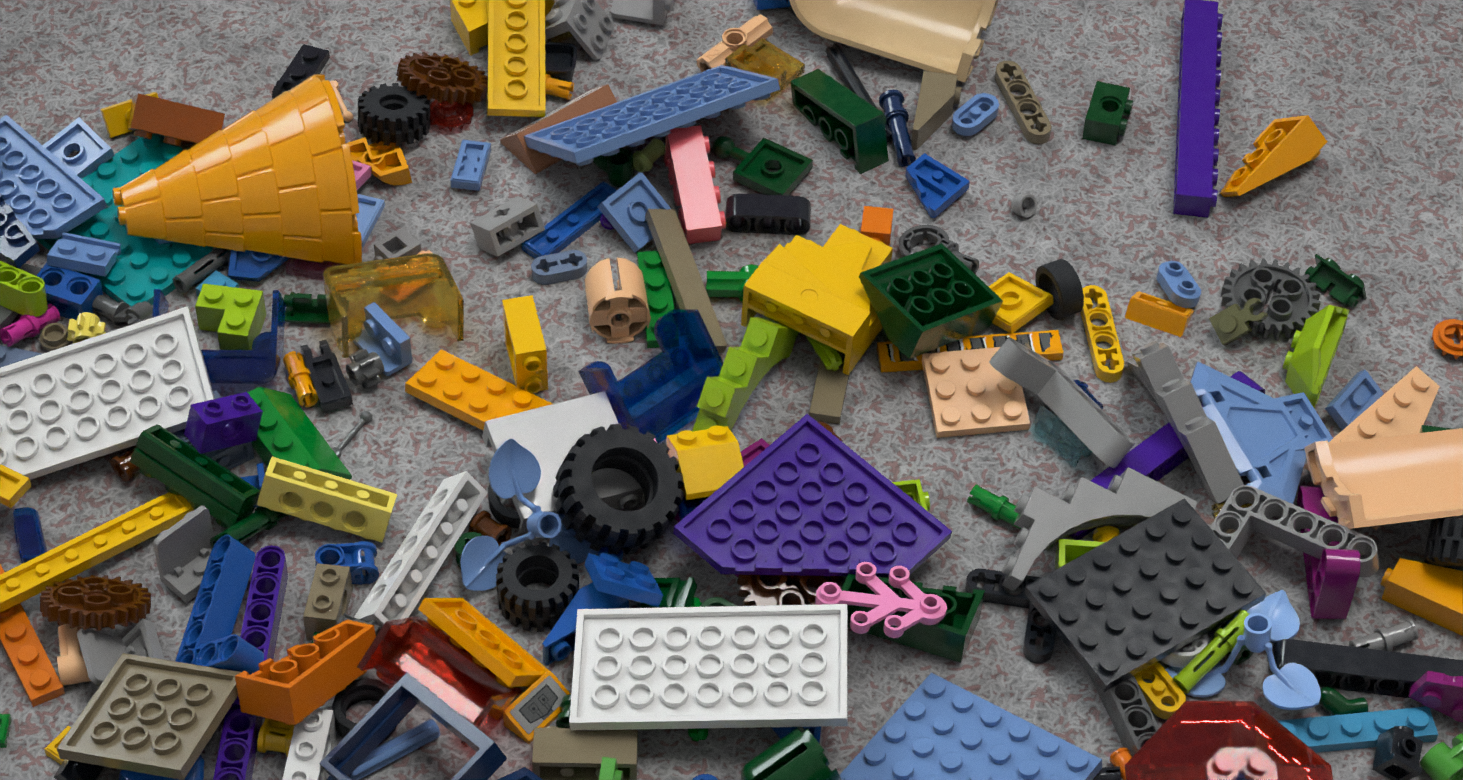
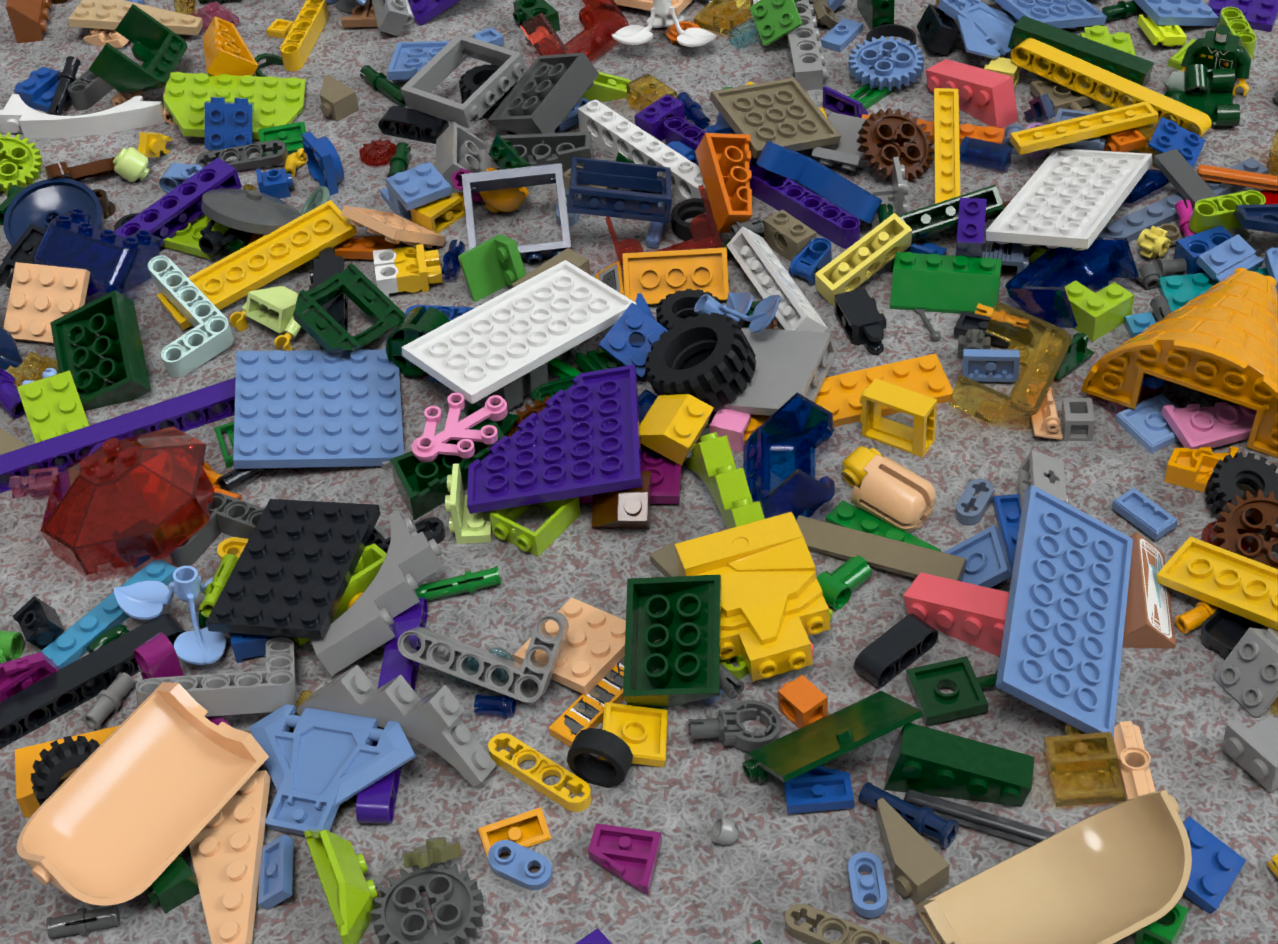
camera: 140 degrees right, 5 degrees down
none -> yellowish green bracket [445,464,493,544]
none -> magenta wing [588,823,662,894]
none -> dark green door [742,691,923,784]
none -> dark purple slope [823,86,869,118]
none -> black hinge [834,288,887,355]
none -> yellow head [841,446,883,487]

